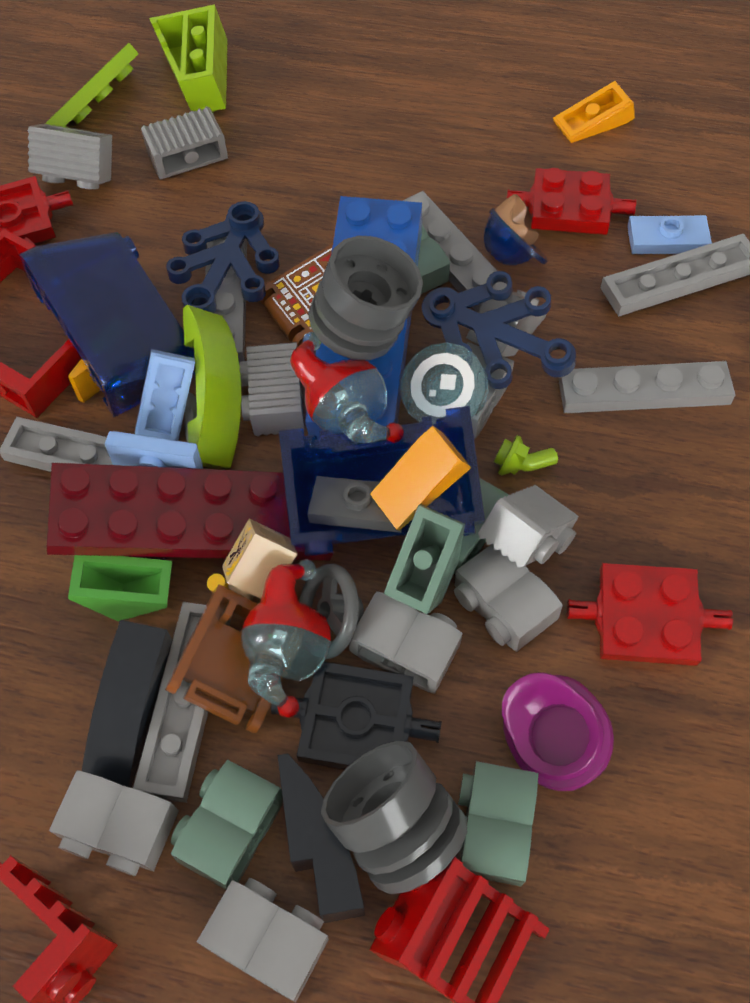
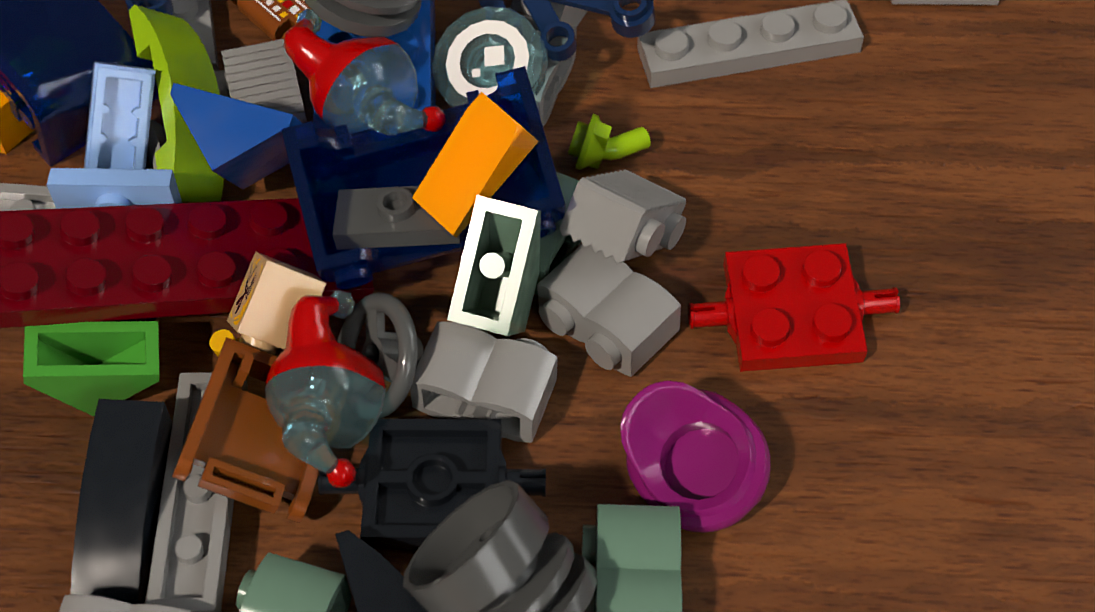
camera: 10 degrees left, 5 degrees down
none -> blue slope [170,83,318,189]

